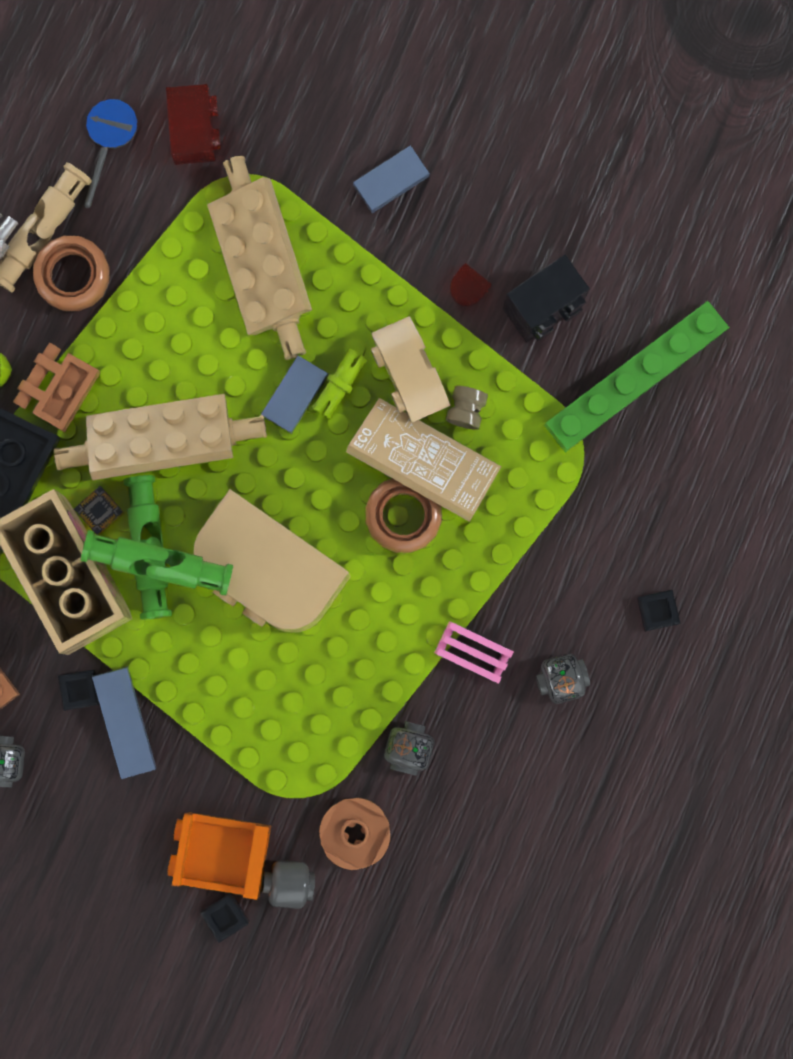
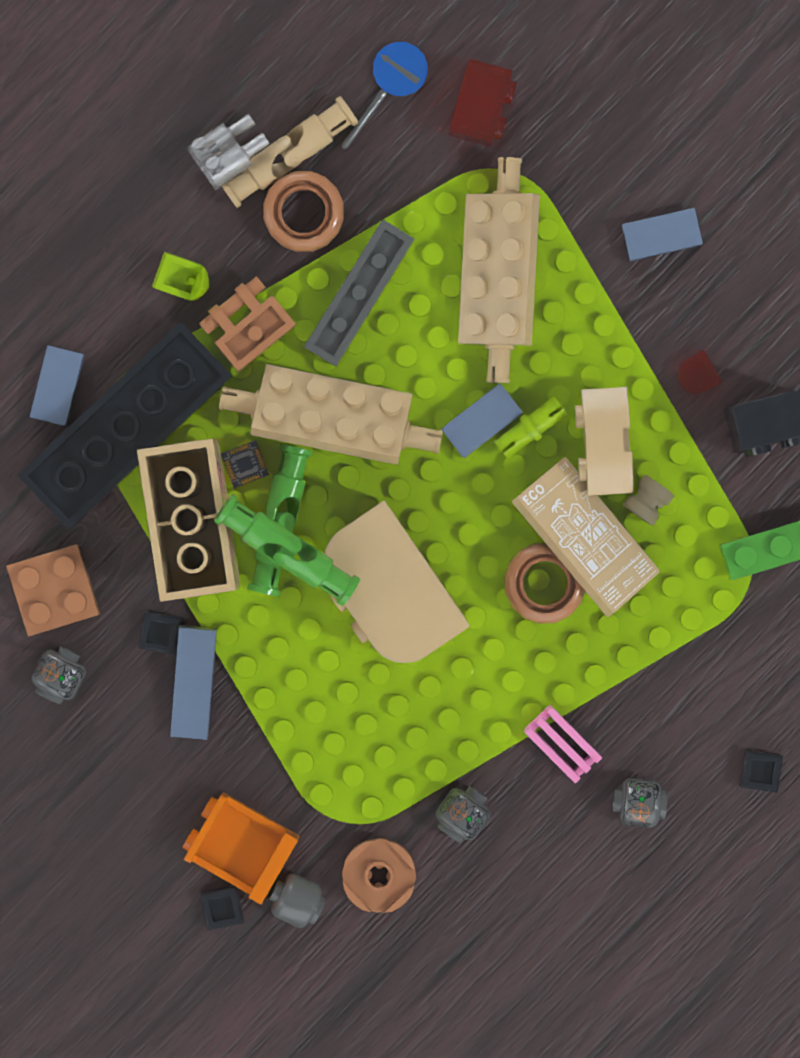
camera: 20 degrees right, 5 degrees up
none -> dark grey plate [304,219,415,367]

